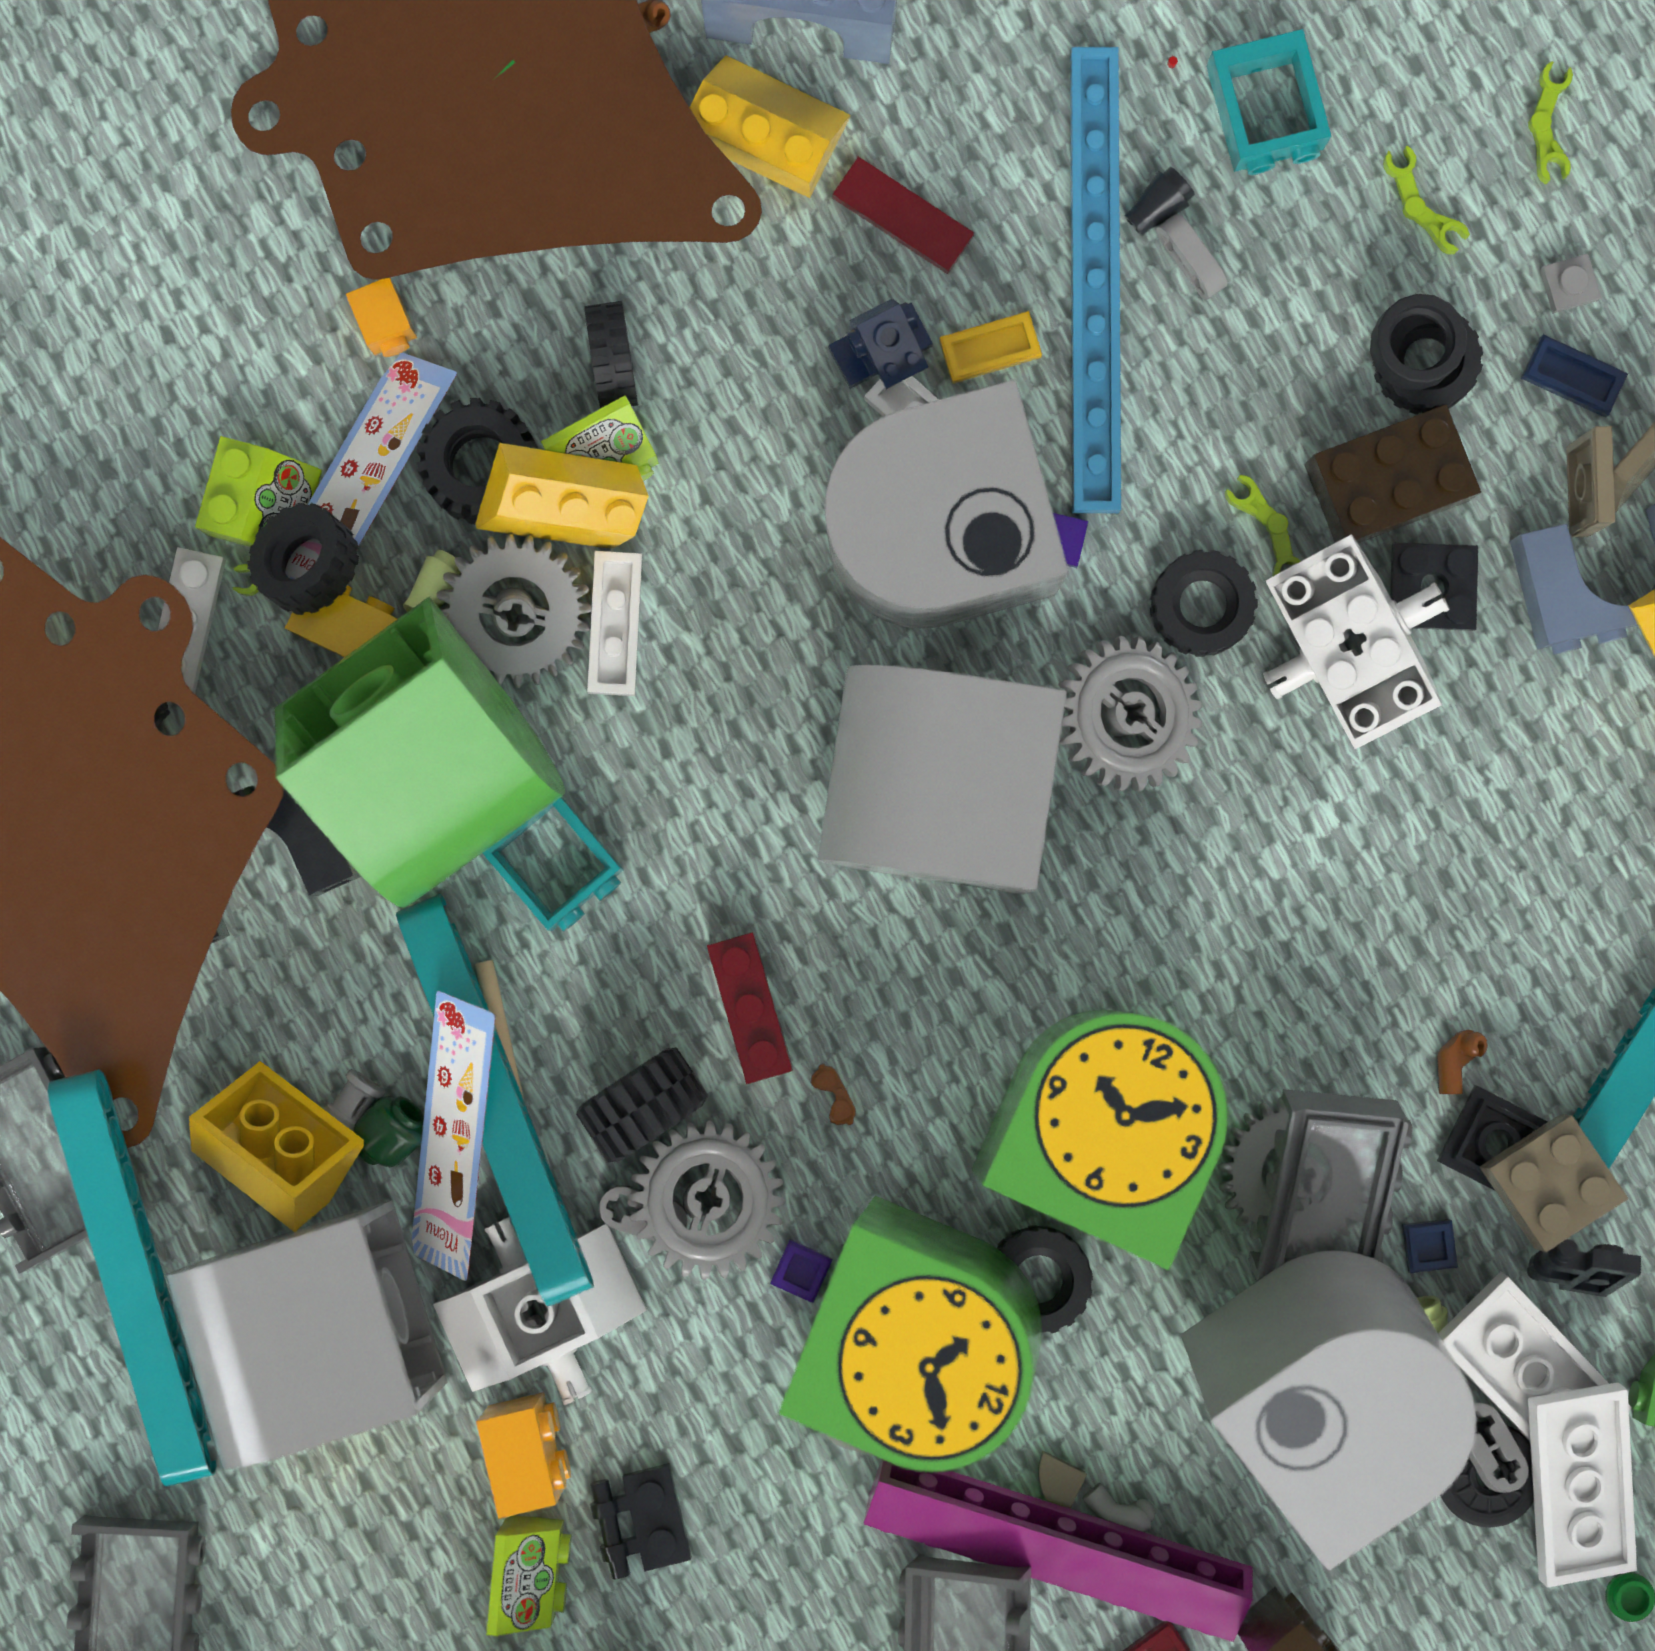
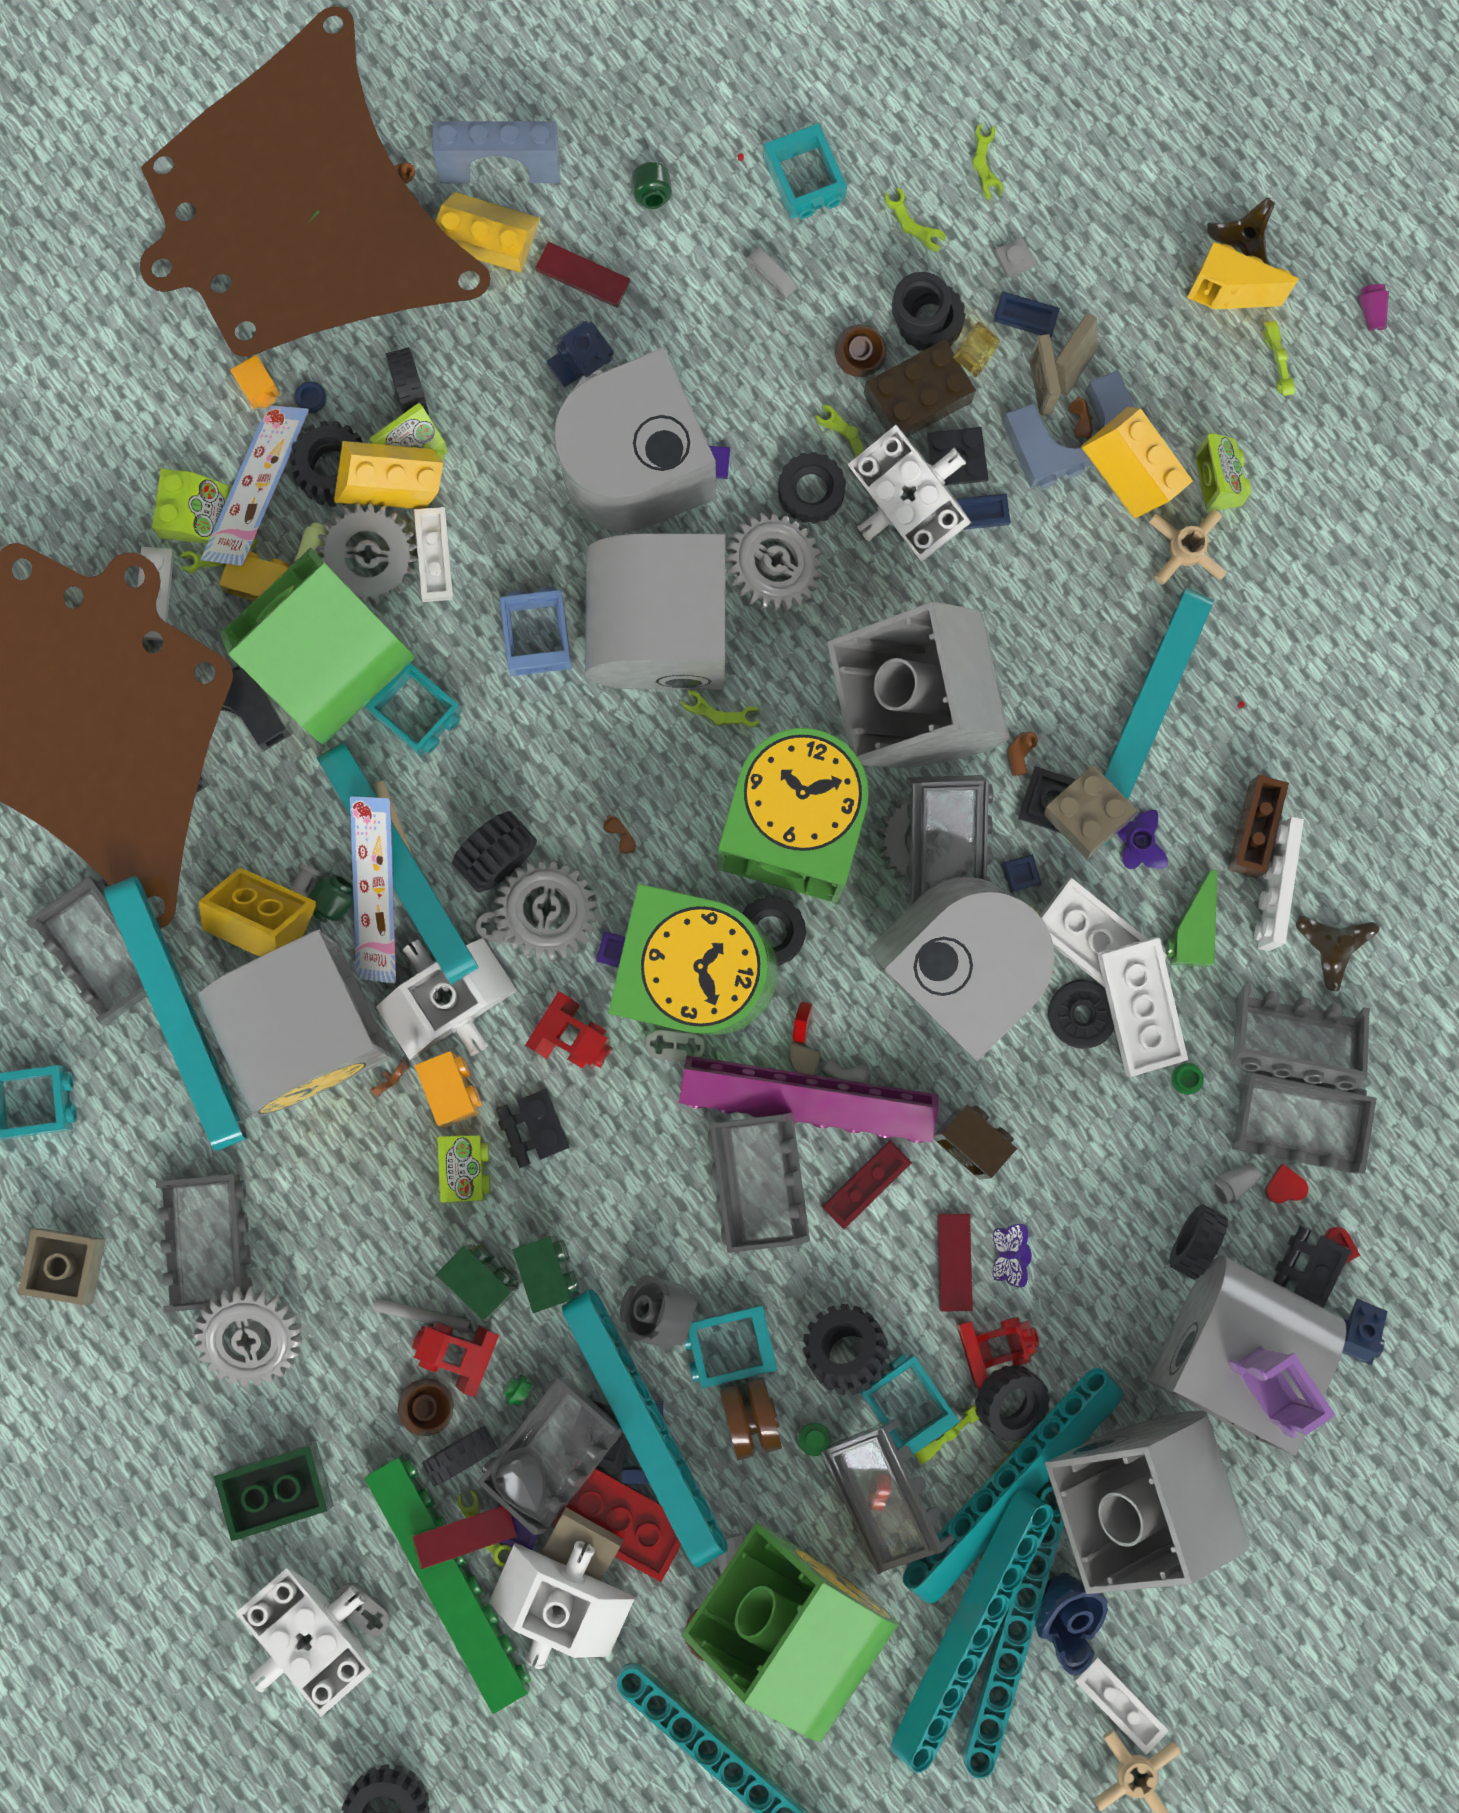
camera: 15 degrees left, 5 degrees down
black tyre [248,503,359,615] -> none
dark red arch [707,932,793,1085] -> none
yellow tile [939,311,1042,384] -> none
dark azure plate [1070,47,1121,513] -> none
black cone [1124,166,1195,237] -> none
light grey beam [1469,1403,1528,1493] -> none
black plate [1527,1239,1641,1297] -> none
none -> dark blue tile [295,381,327,413]
none -> dark orange piece [370,1059,409,1097]
none -> medium blue window [499,587,572,676]
none -> red tile [525,991,613,1069]
none -> dark green head [631,162,672,209]
none -> lime piece [681,690,760,728]
none -> red tile [793,1001,813,1044]
none -> light grey brick [827,601,1009,768]
none -> reddish brown hat [835,324,887,377]
none -> clear yellow tile [953,321,1000,378]
none -> dark blue tile [956,493,1011,530]
none -> dark orange piece [1068,397,1093,439]
none -> dark purple animal [1117,810,1168,869]

